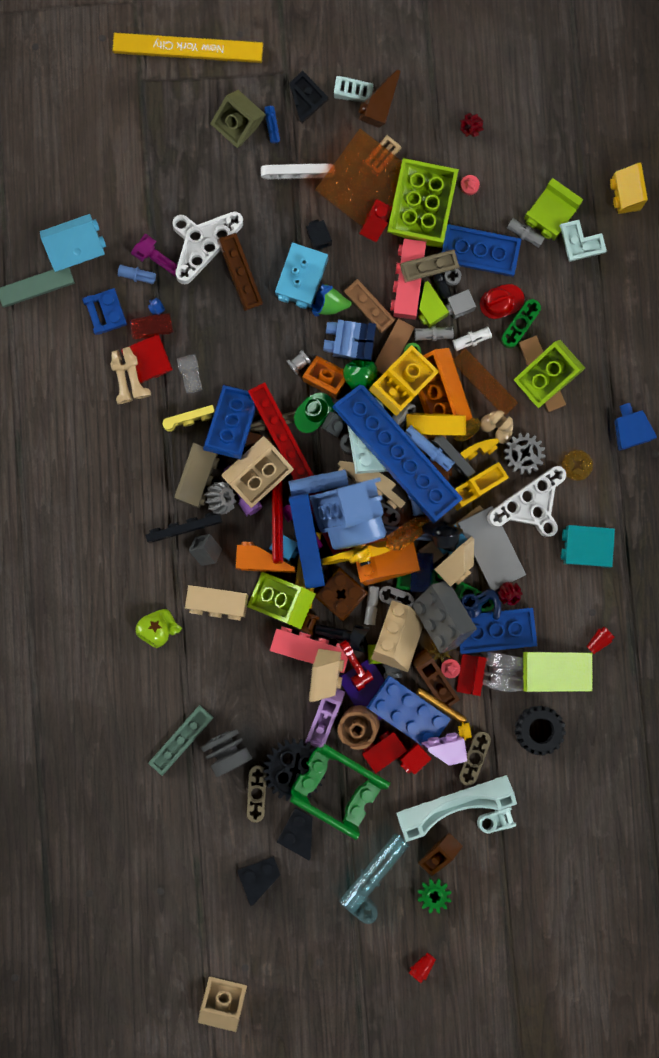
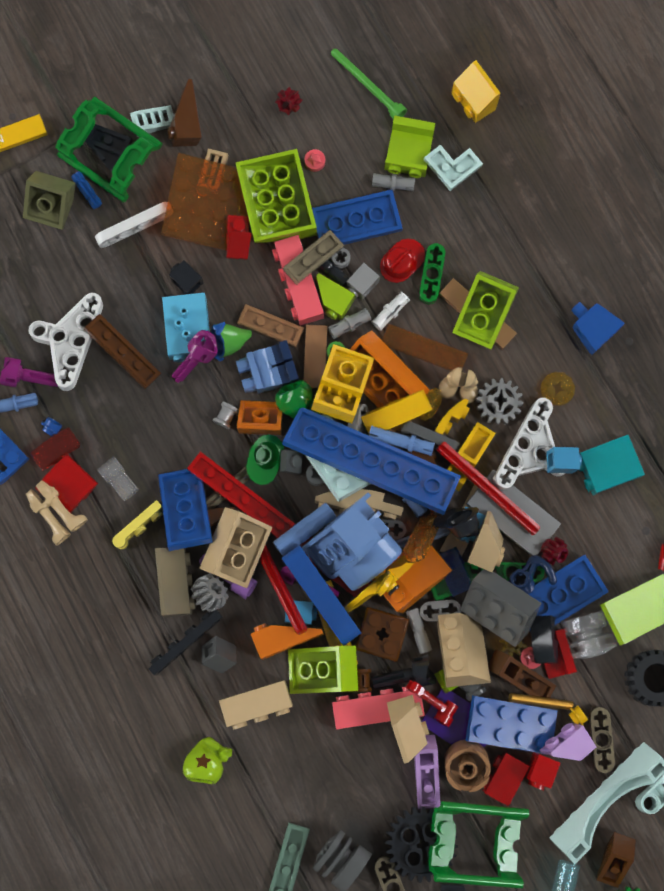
camera: 30 degrees left, 5 degrees down
none -> green piece [55,97,163,203]
none -> magenta piece [172,330,218,383]
none -> bright green piece [331,49,407,119]
none -> red axle [437,442,540,535]
none -> black slope [531,615,558,664]
none -> dark azure brick [546,447,582,474]

